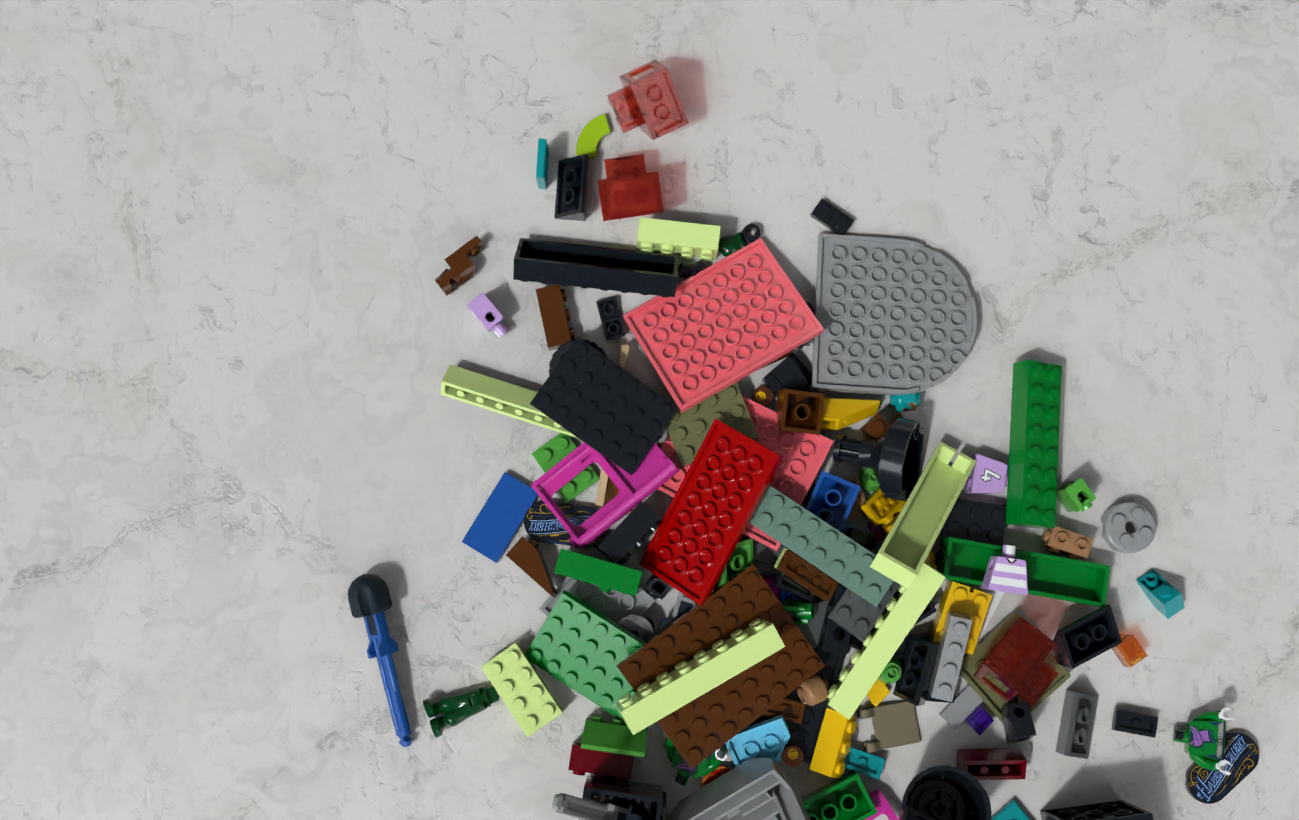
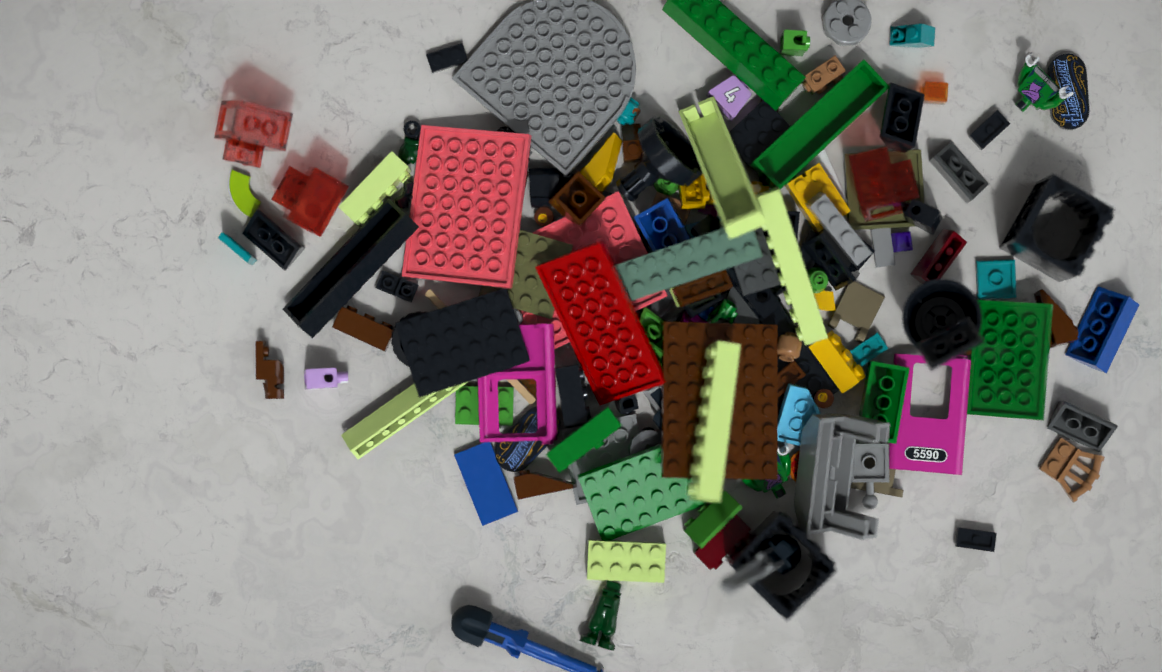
camera: 55 degrees left, 5 degrees up
lavender torso [981,545,1028,595] -> none

